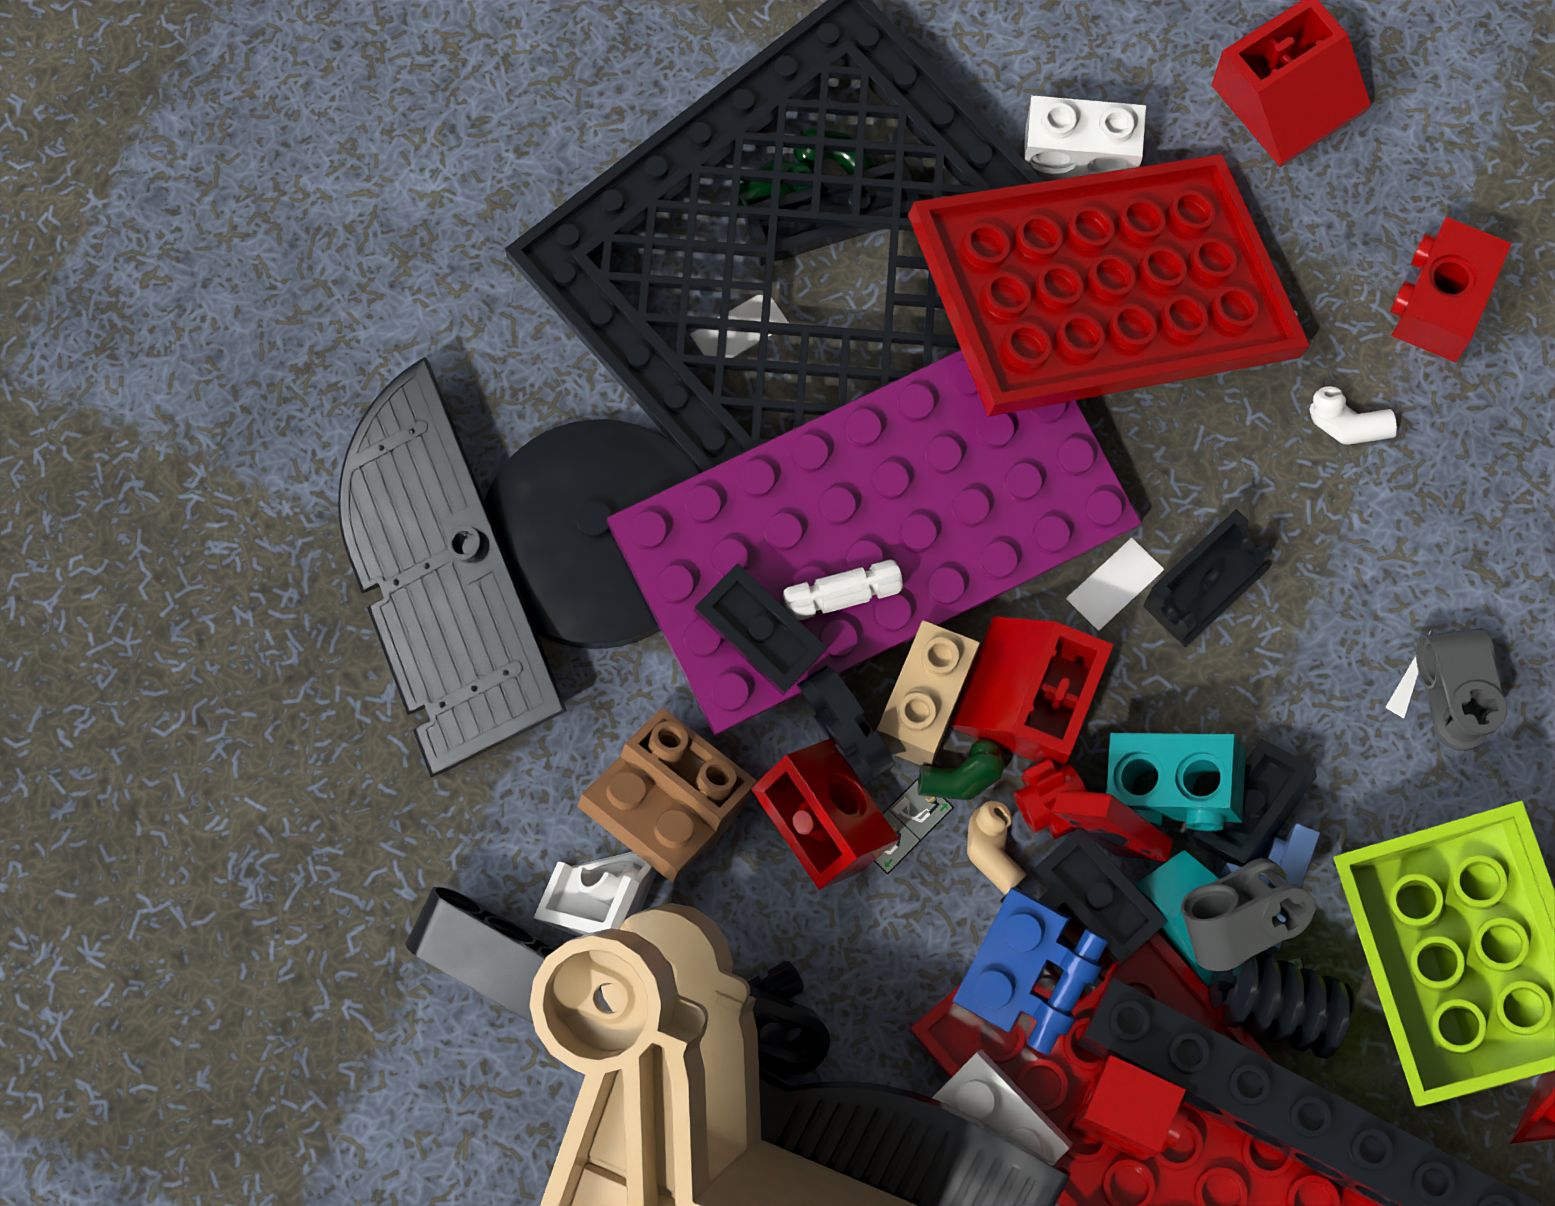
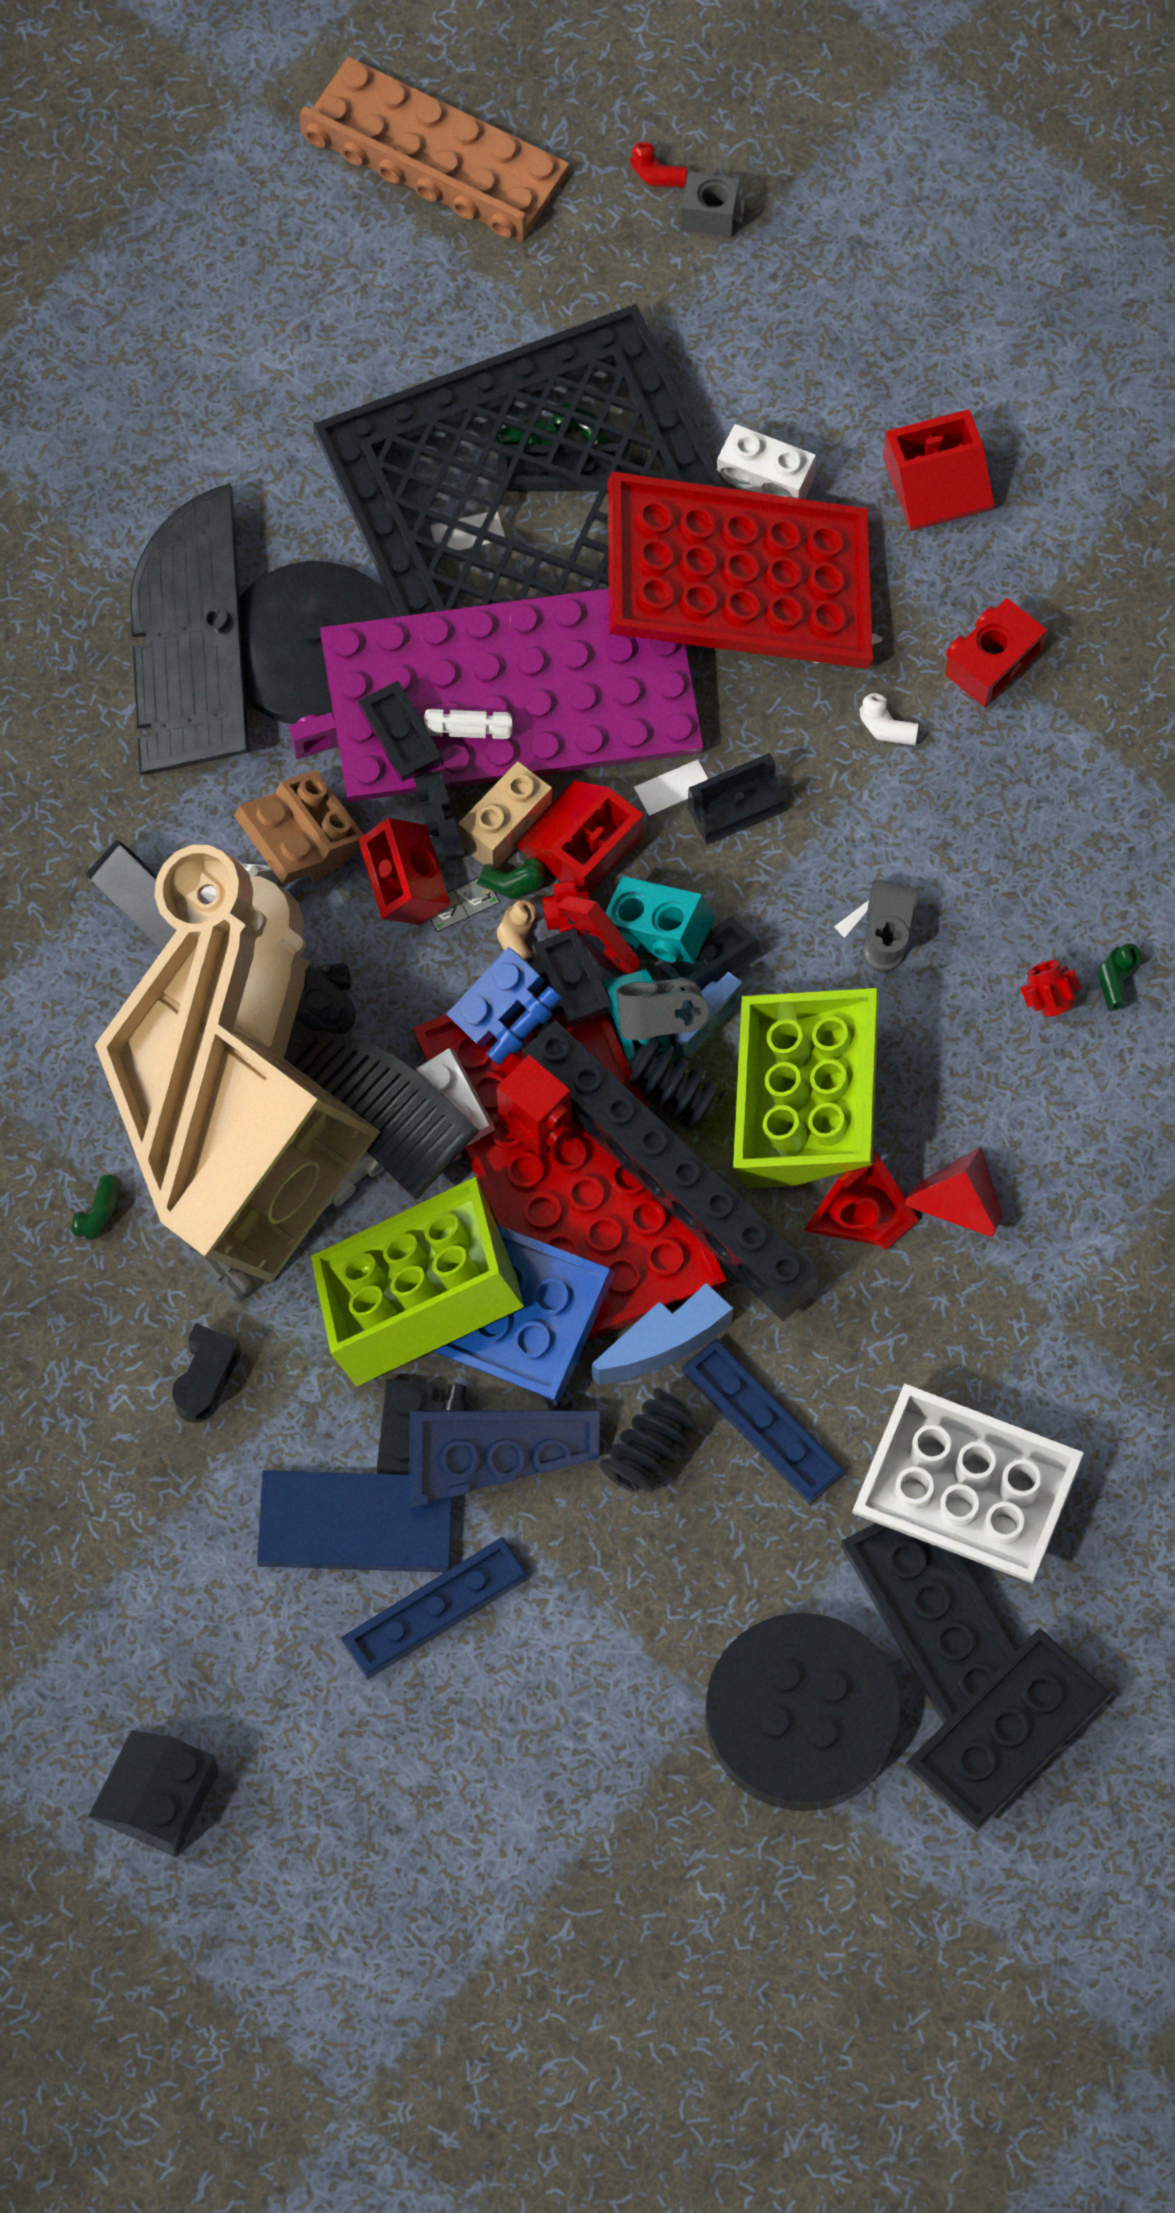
camera: 15 degrees right, 5 degrees down
none -> magenta plate [289,712,338,760]

